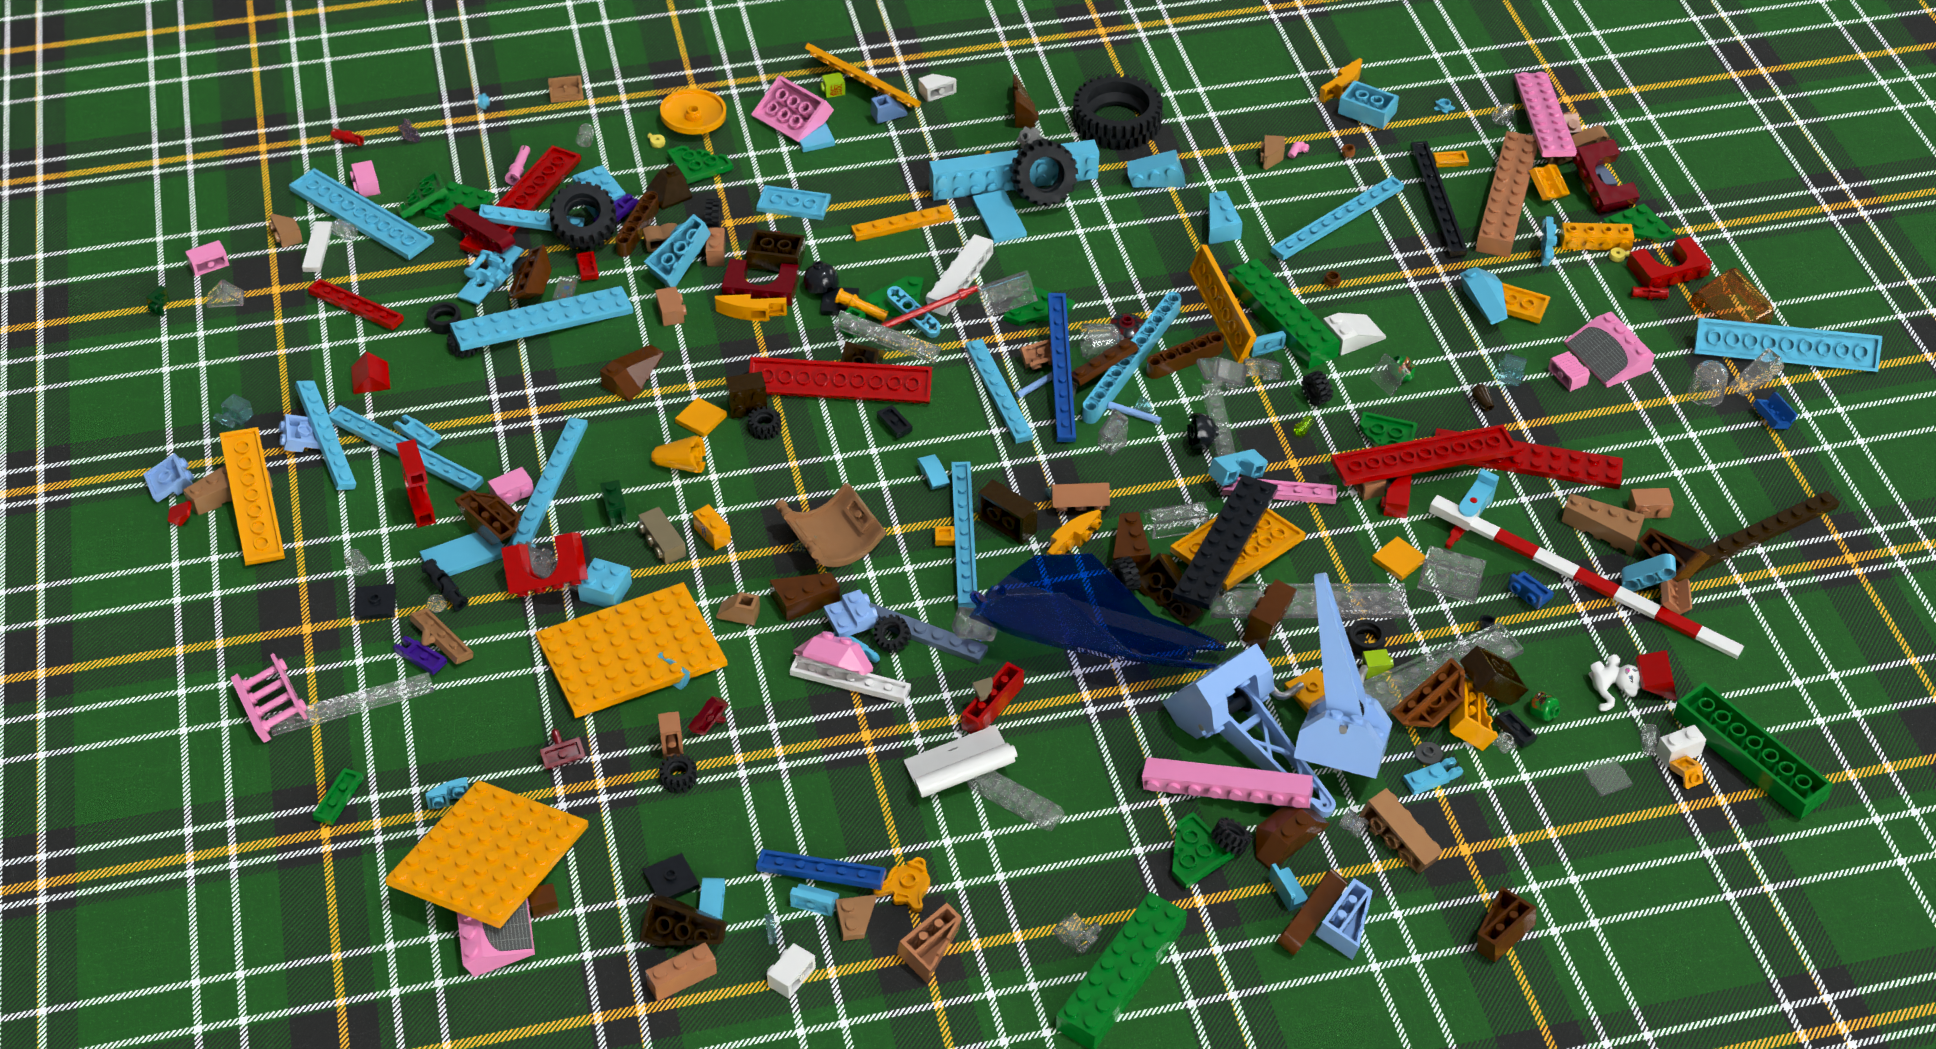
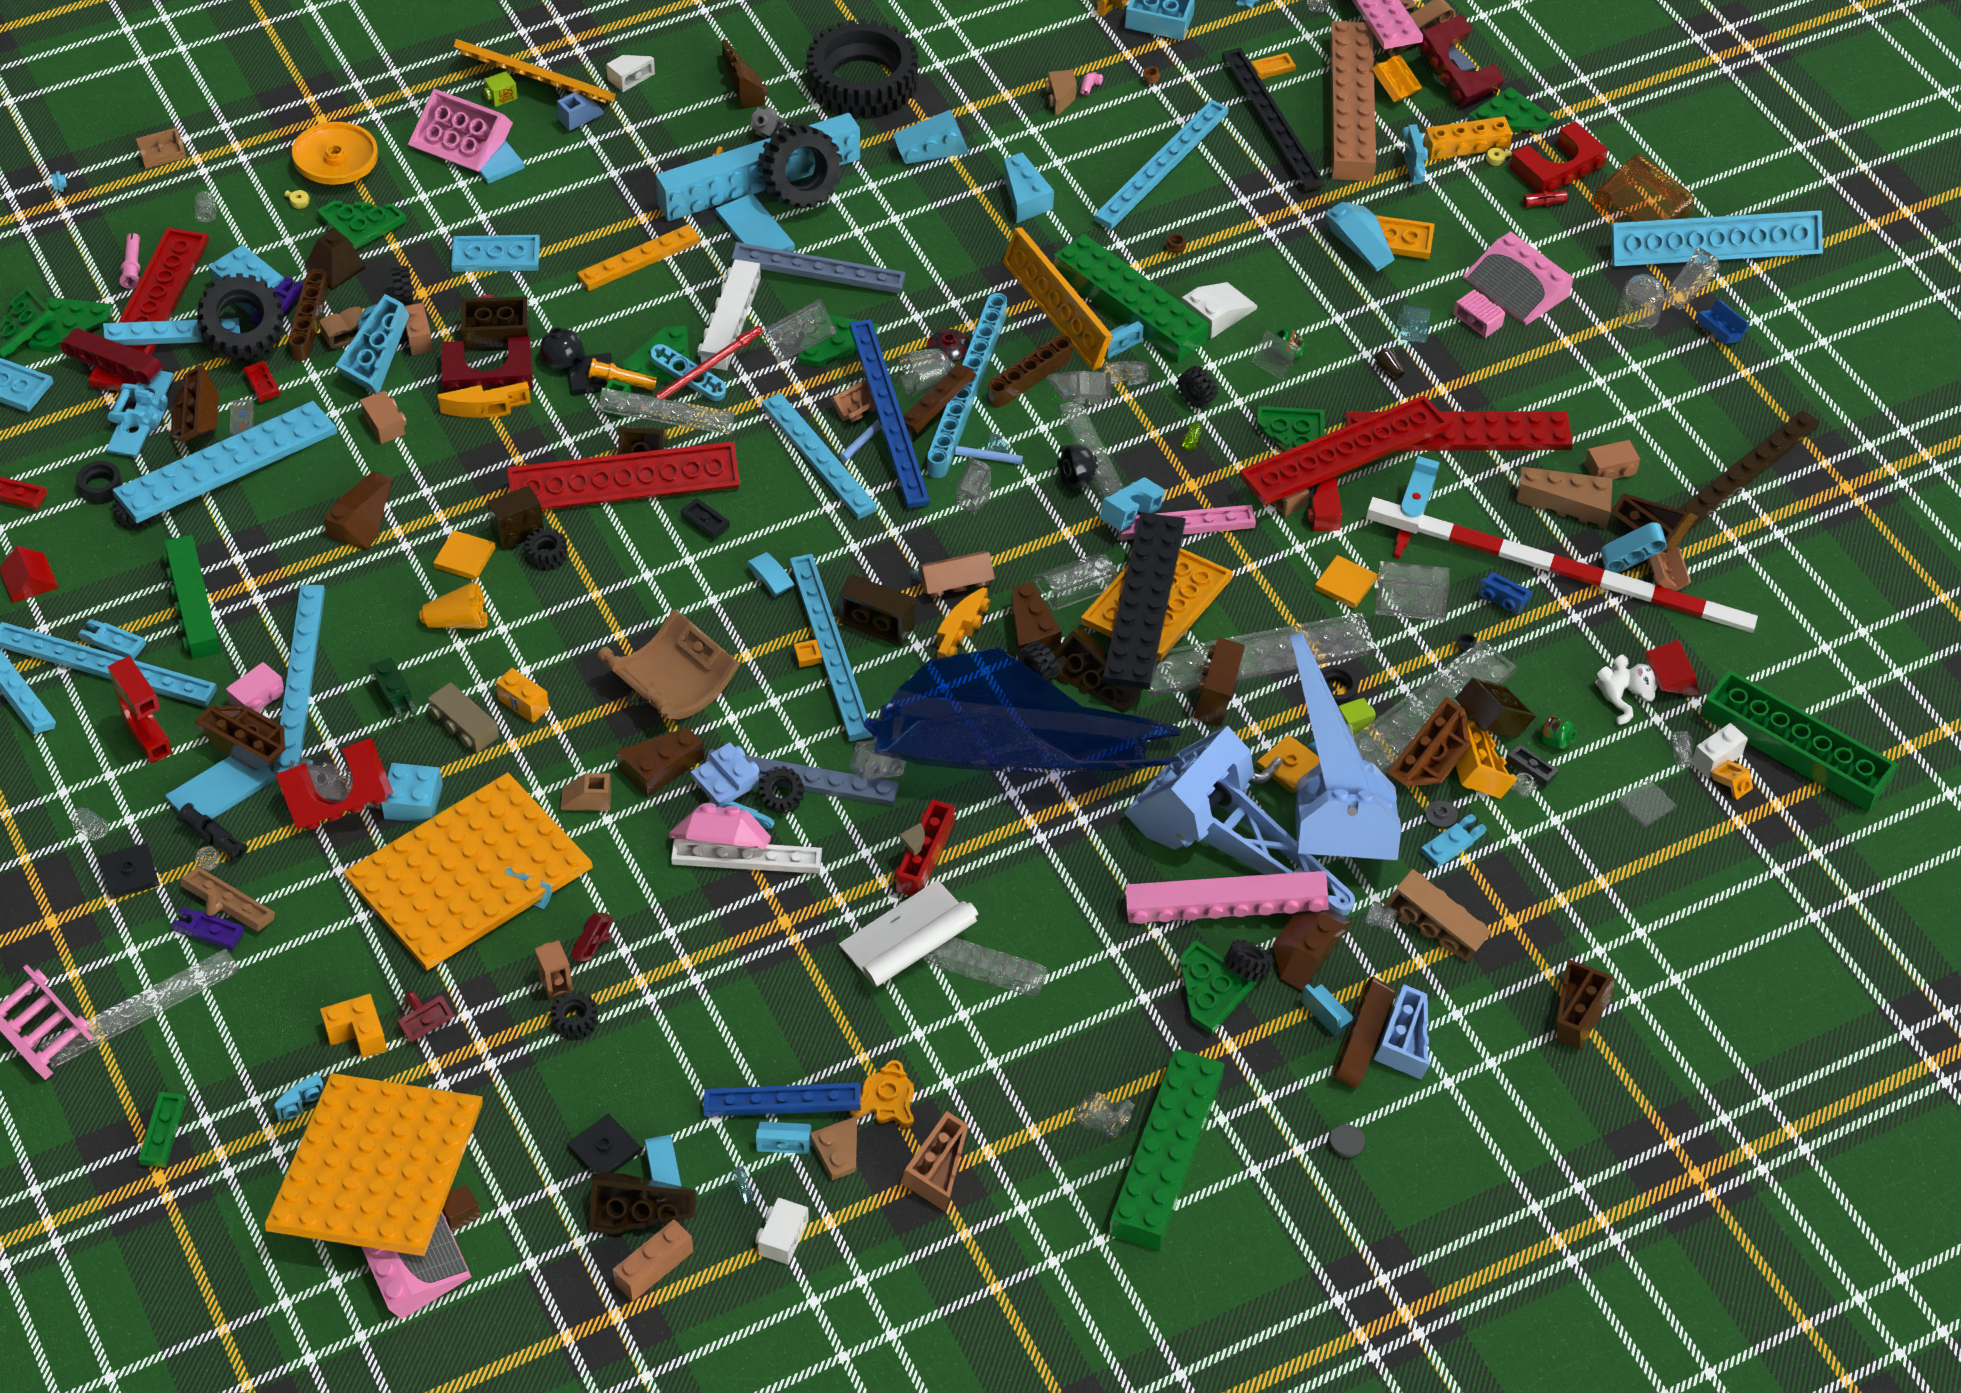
camera: 15 degrees left, 5 degrees up
none -> green brick [162,535,221,659]
none -> light orange brick [320,994,387,1059]
none -> sand blue plate [732,242,905,294]
none -> dark grey piece [1330,1124,1365,1157]

